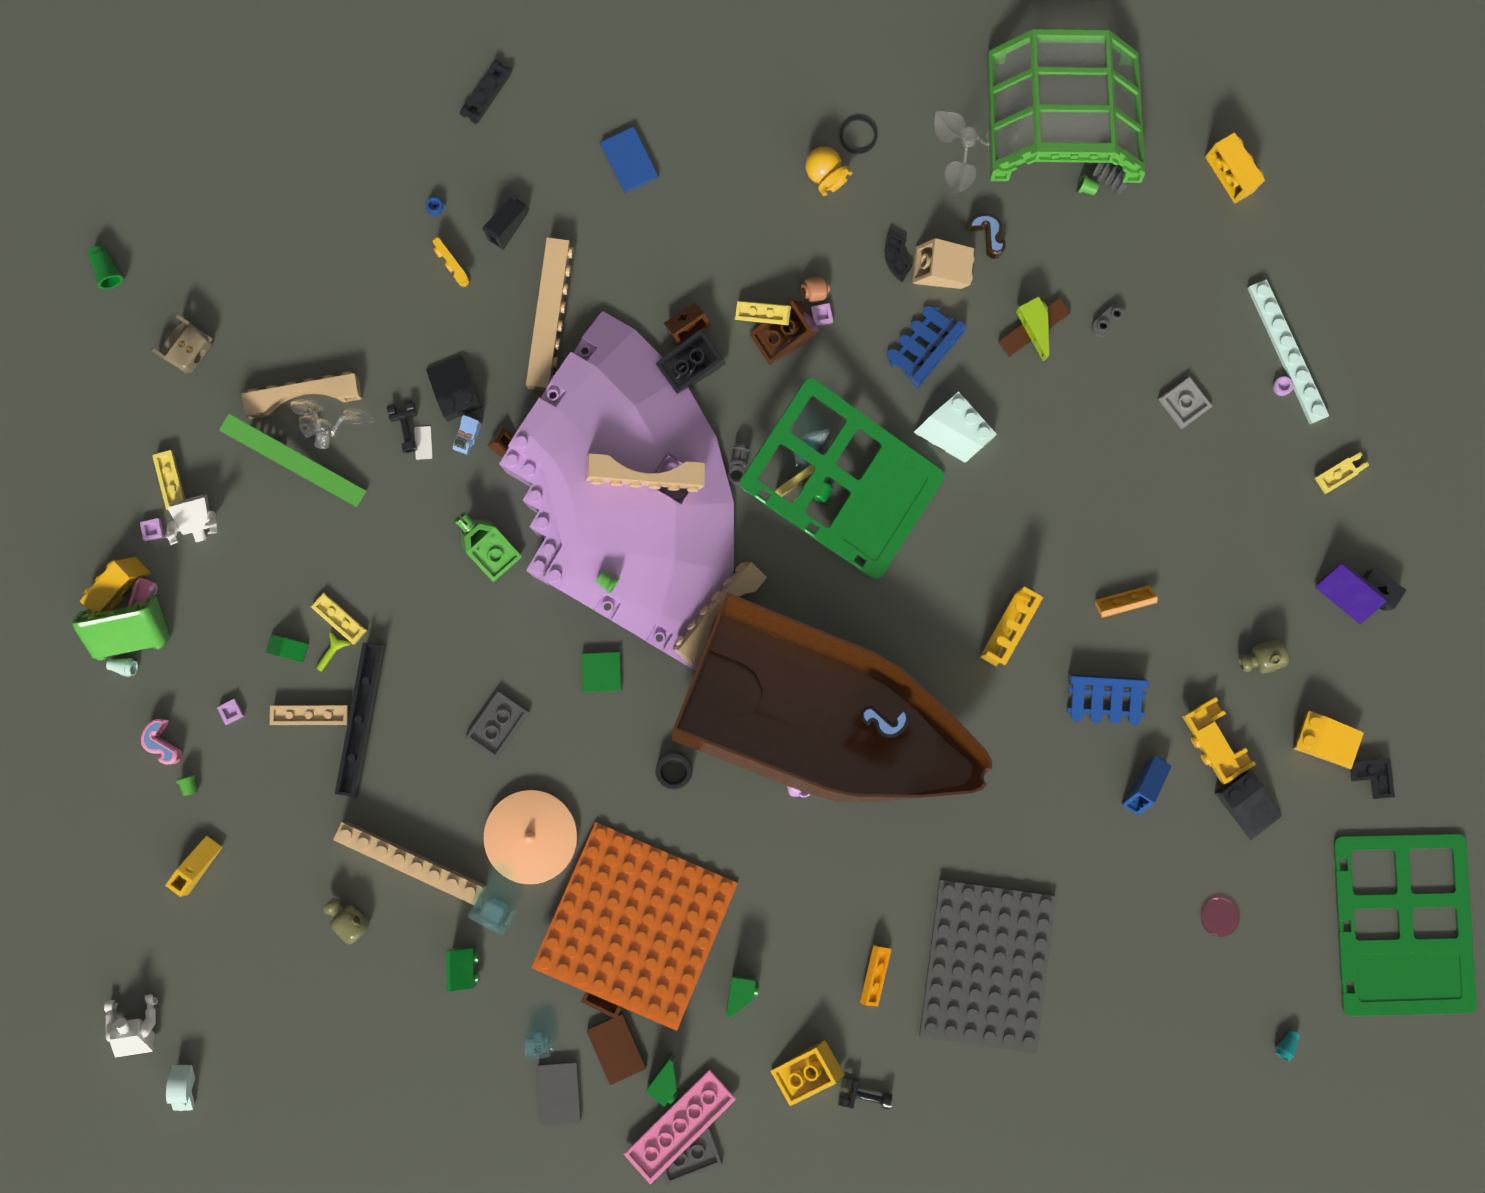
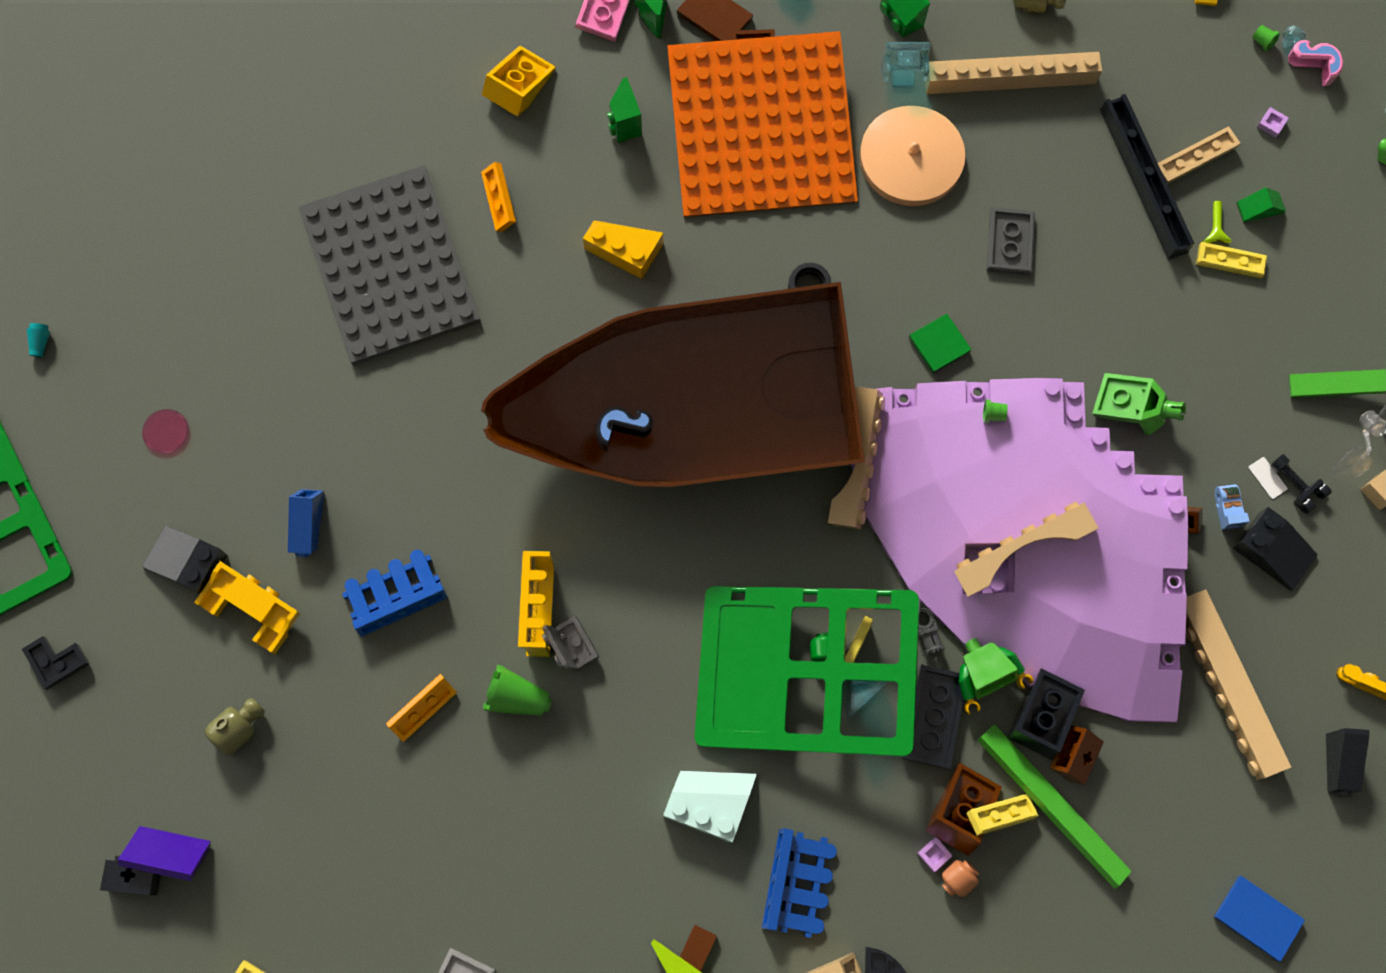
camera: 150 degrees right, 10 degrees down
black bar [838,1077,893,1110] -> none
yellow slope [1293,711,1364,769] -> none
none -> bright green cone [482,664,552,716]
none -> flat silver bracket [542,616,600,671]
none -> yellow wedge [583,220,664,279]
none -> black plate [902,664,964,770]
none -> torso [959,638,1033,714]
none -> bright green tile [977,724,1132,889]
none -> clear light blue tile [1282,25,1306,48]

